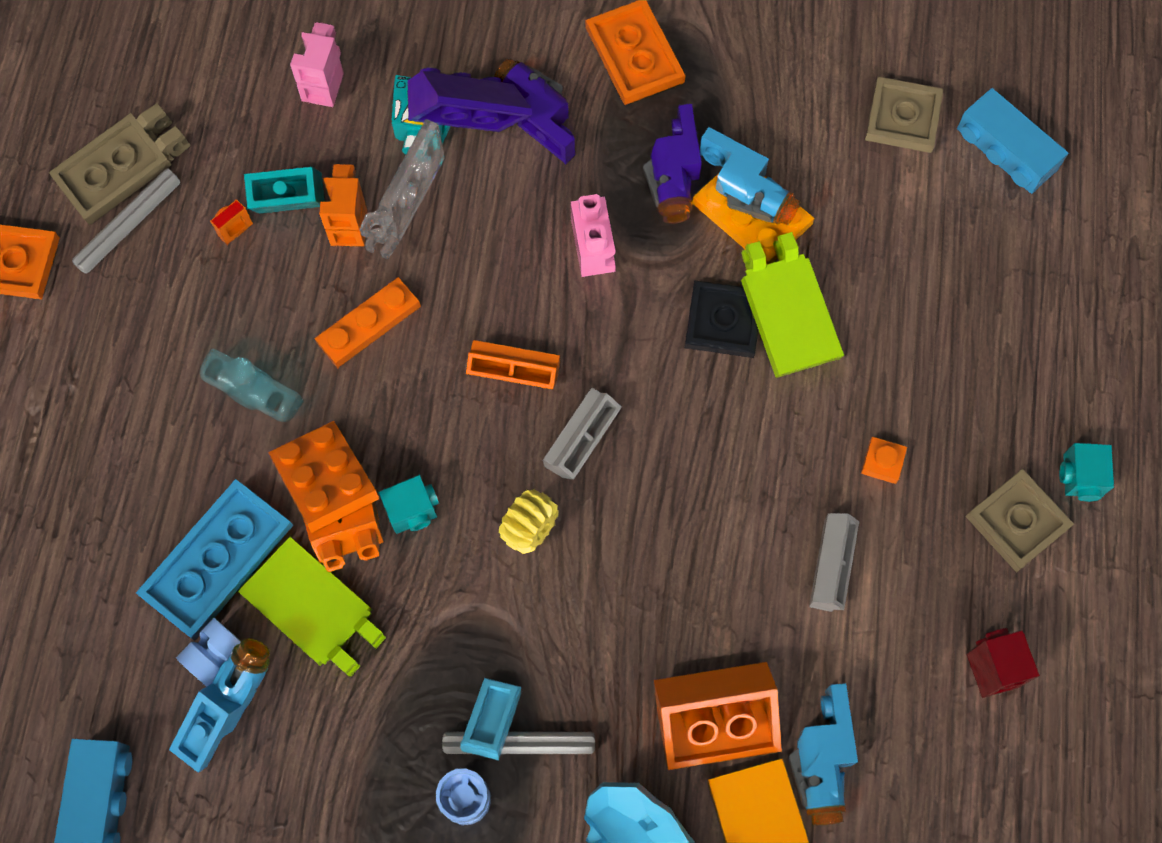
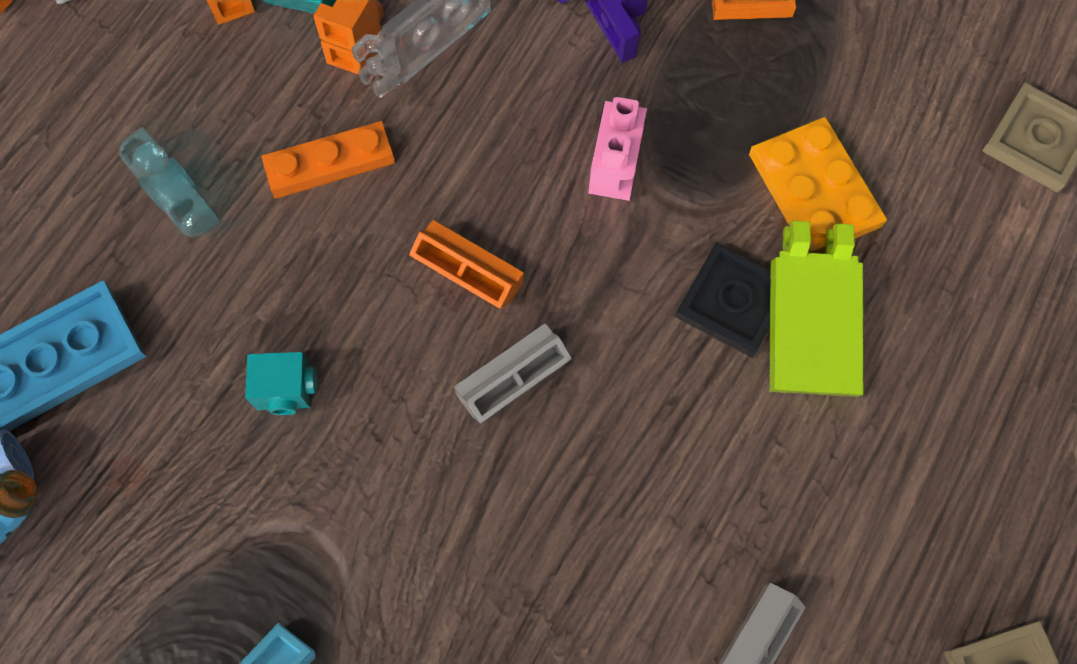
camera: 20 degrees right, 0 degrees up
lime tile [238,537,386,677] -> none
orange plate [268,421,379,533] -> none
orange hips [304,502,384,572] -> none
light yellow gear [499,489,559,554] -> none
dark purple plate [643,104,702,224] -> none
dark azure plate [700,127,801,226] -> none
orange plate [861,437,907,484] -> none

